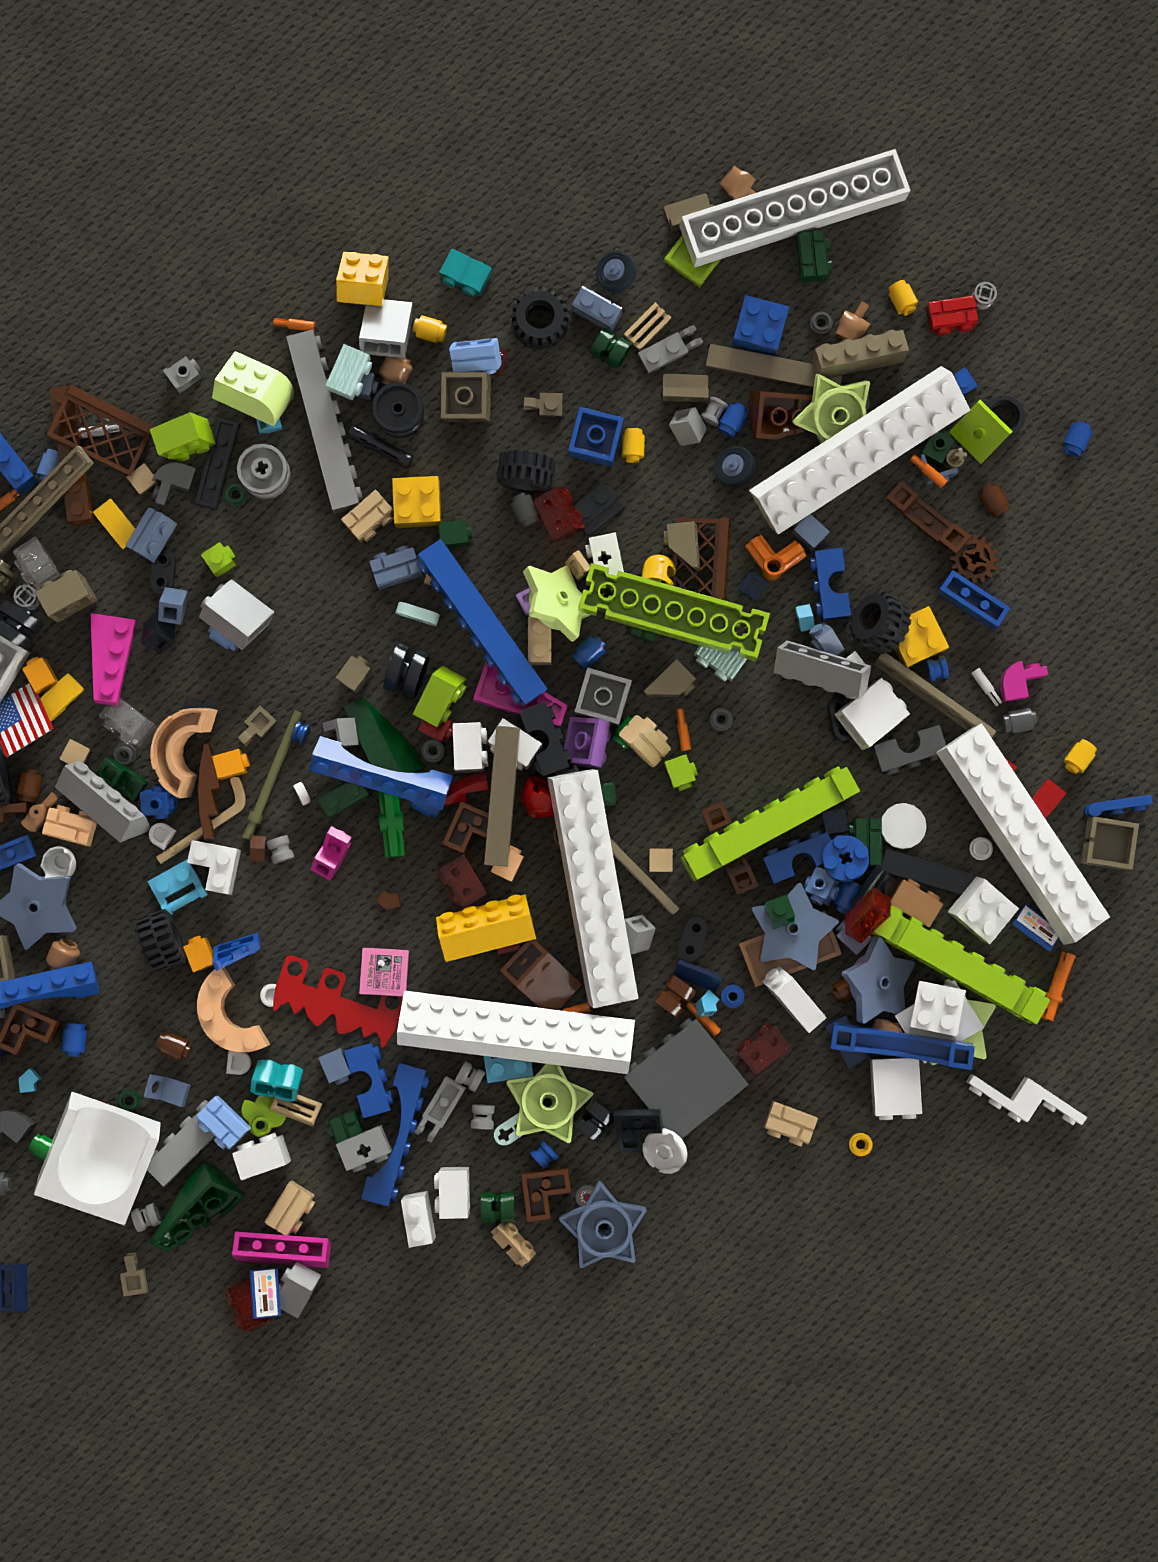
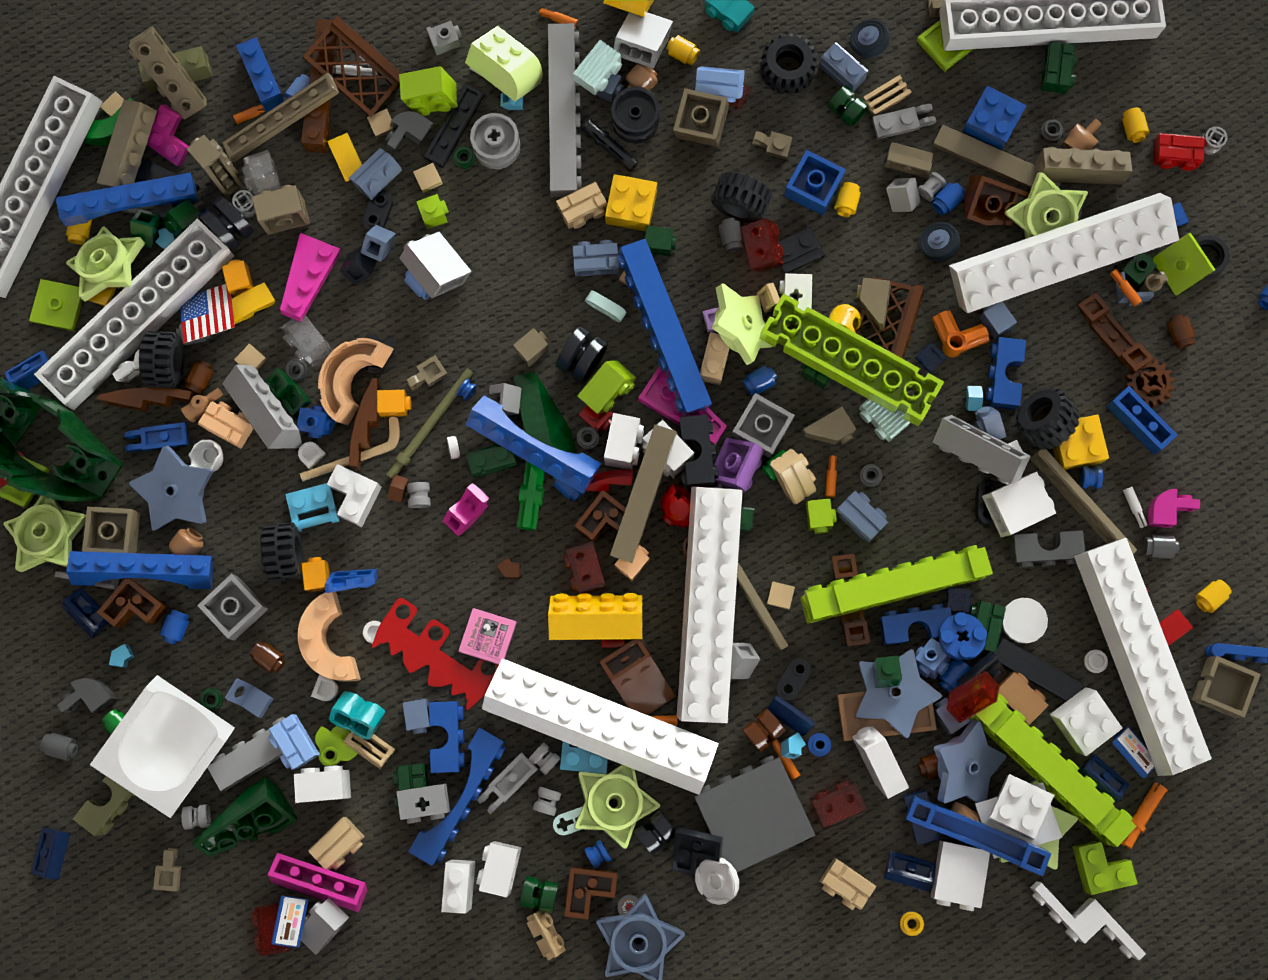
camera: 15 degrees right, 5 degrees down
none -> olive arch [73,776,136,836]
none -> light grey brick [197,574,268,641]
none -> tan tile [413,163,443,193]
none -> sand blue brick [836,491,888,544]
none -> dark blue slope [884,851,936,891]
none -> lime brick [1072,841,1137,895]
none -> dark blue slope [1078,753,1130,805]

